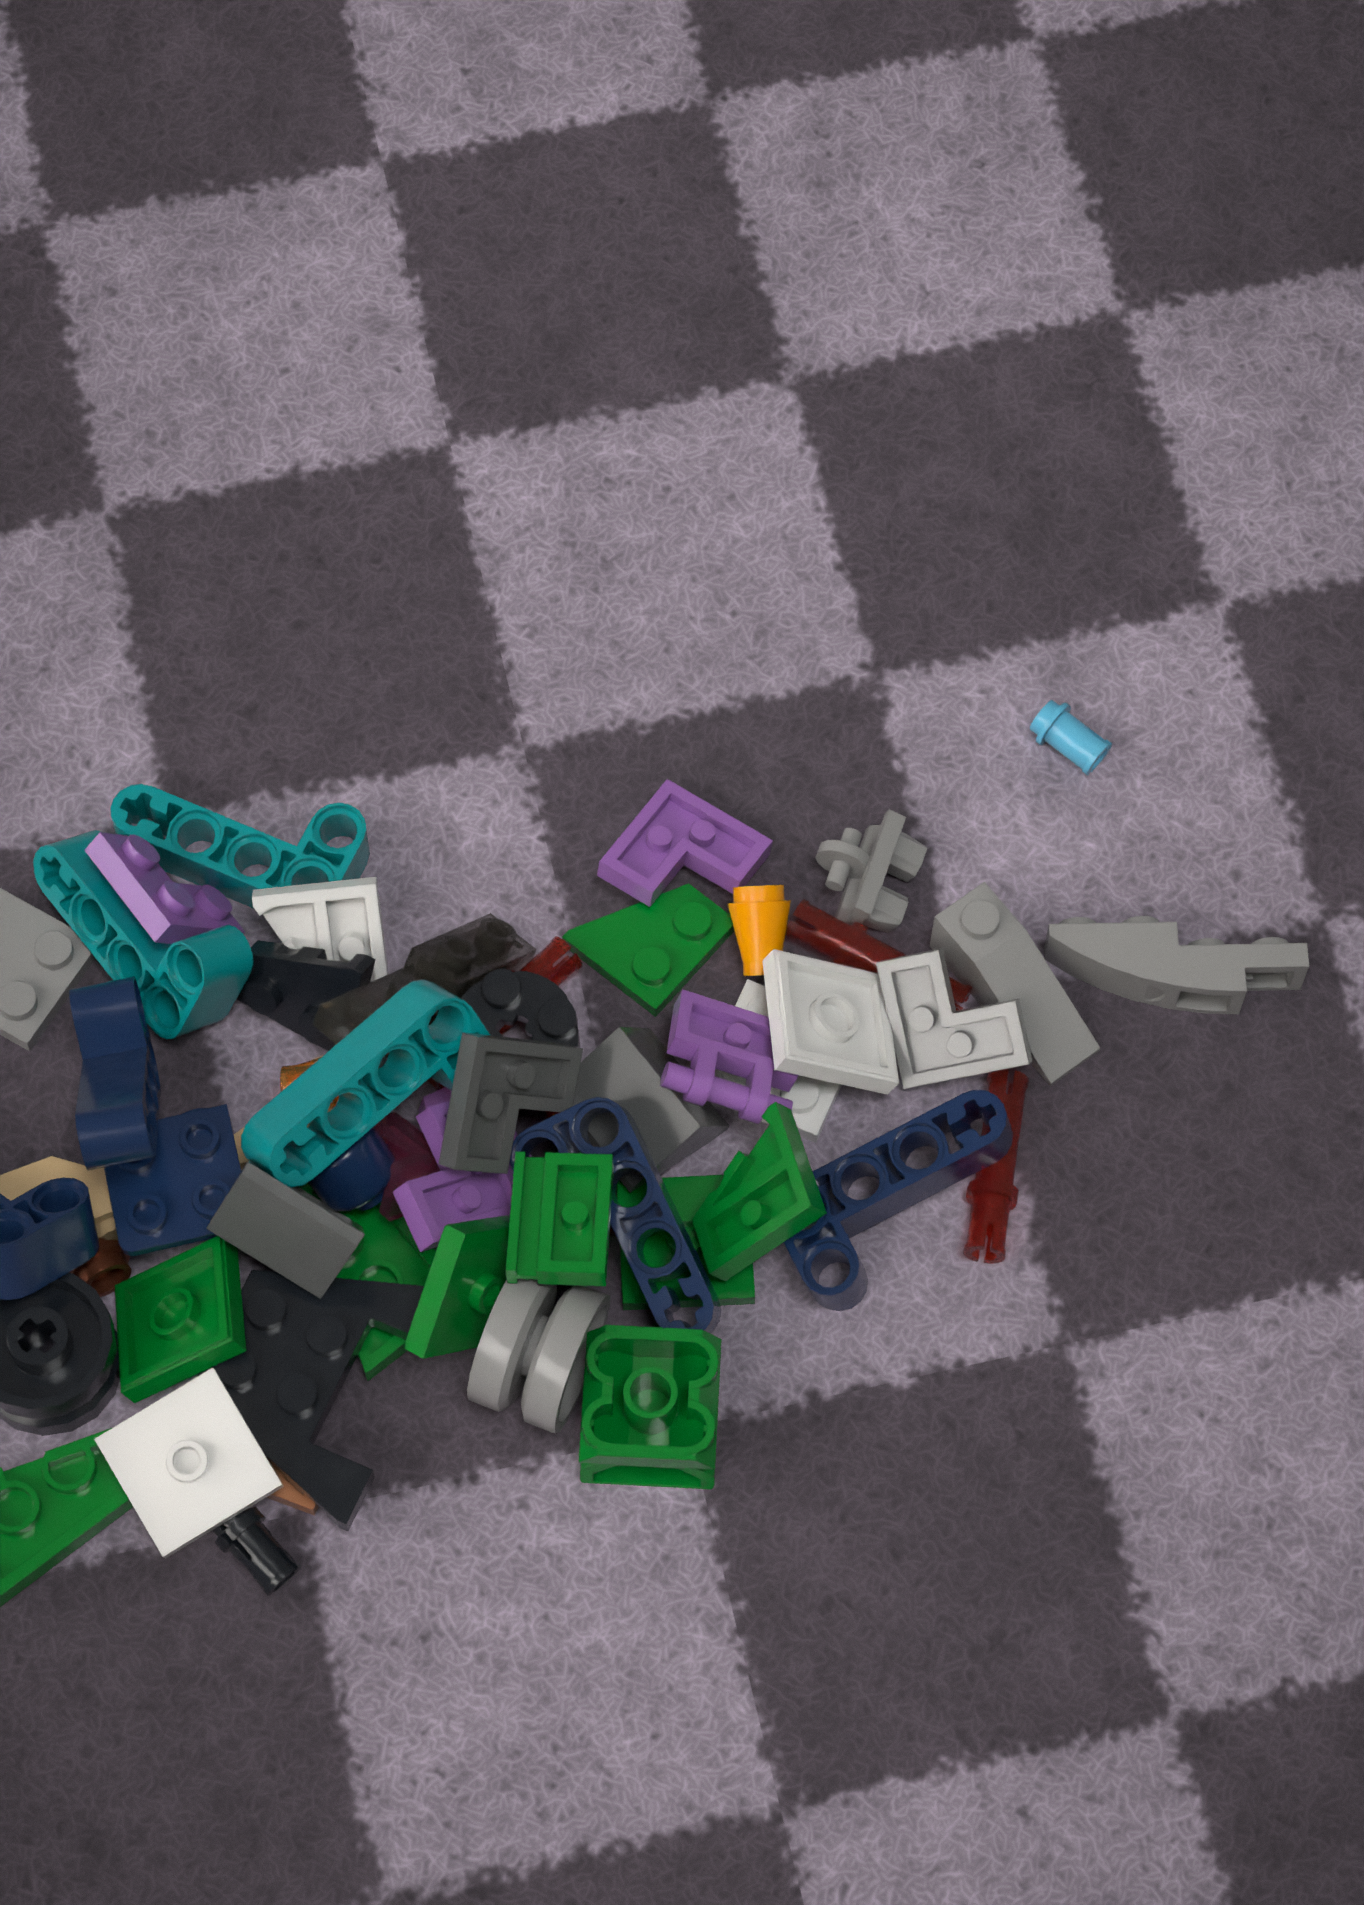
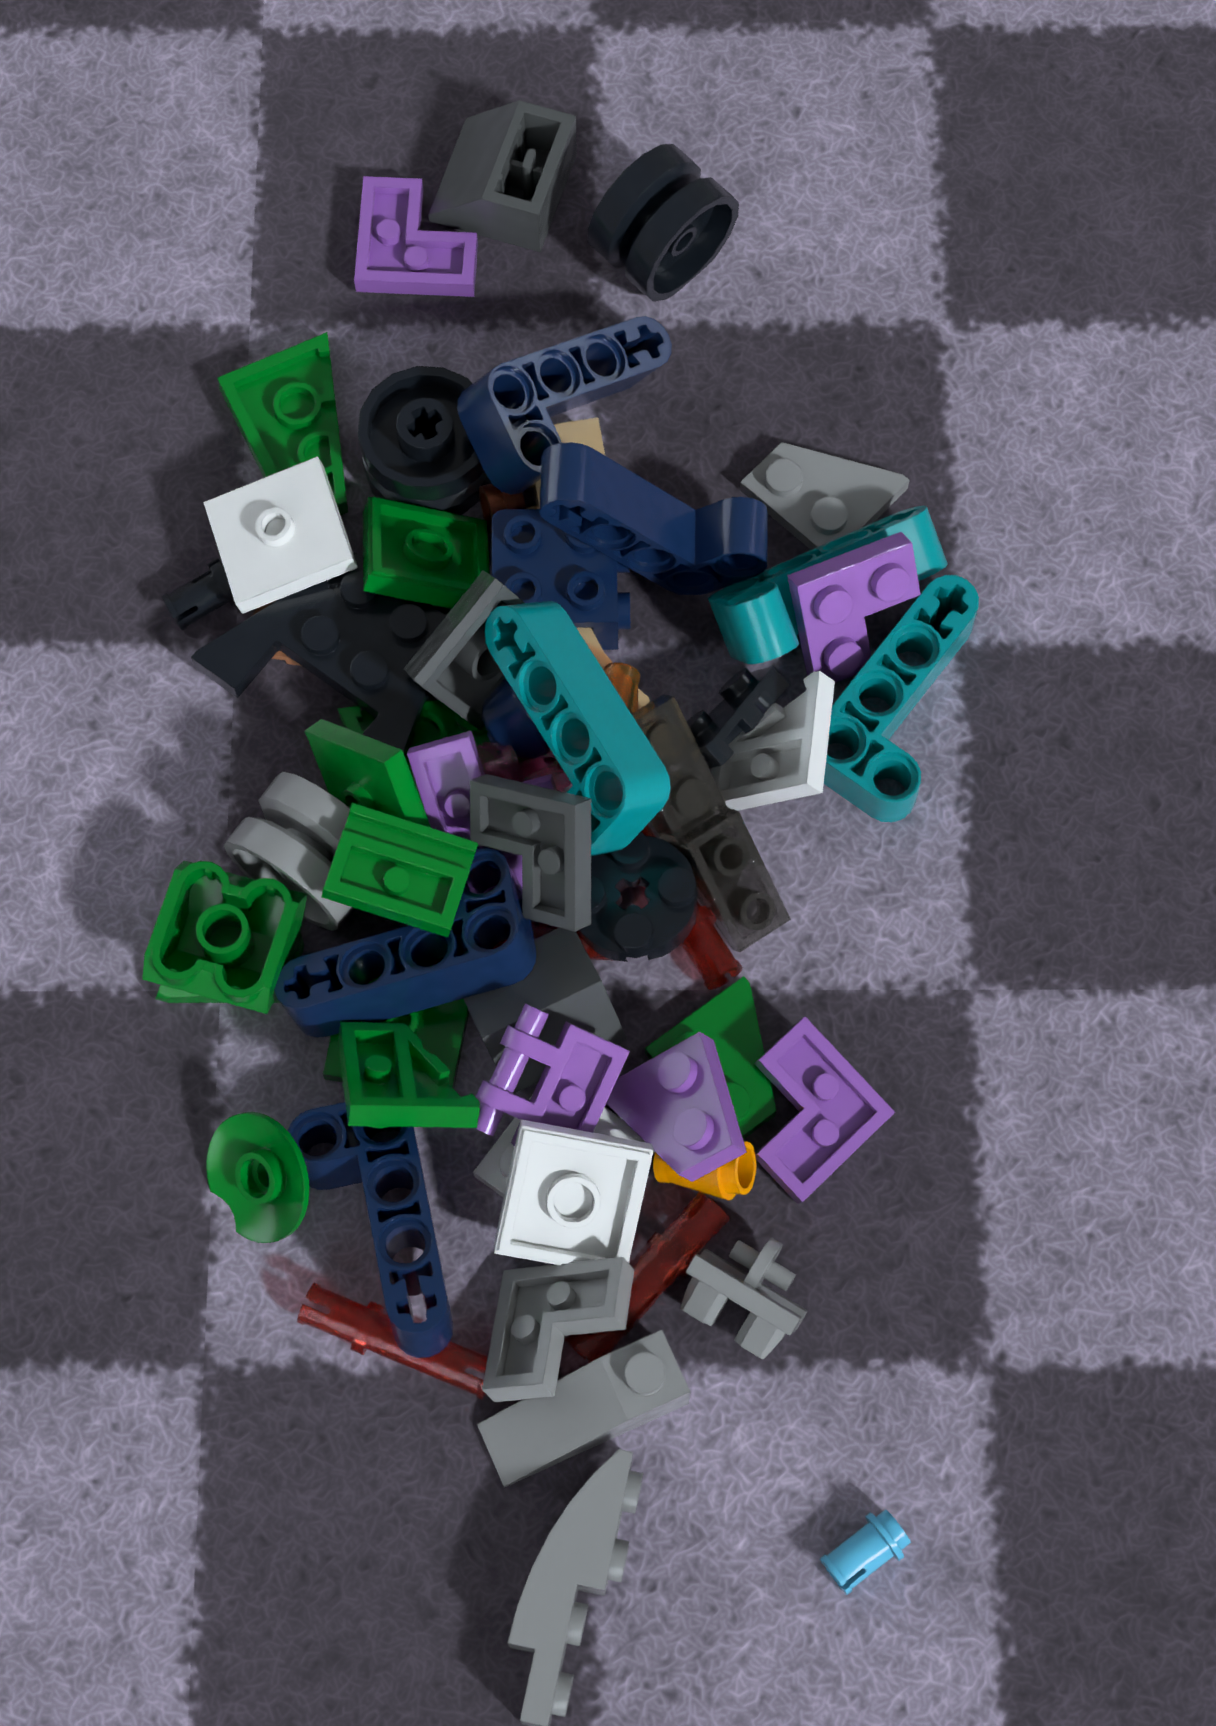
camera: 105 degrees right, 5 degrees up
none -> green dish [206,1112,309,1243]
none -> medium lavender wing [606,1032,747,1182]

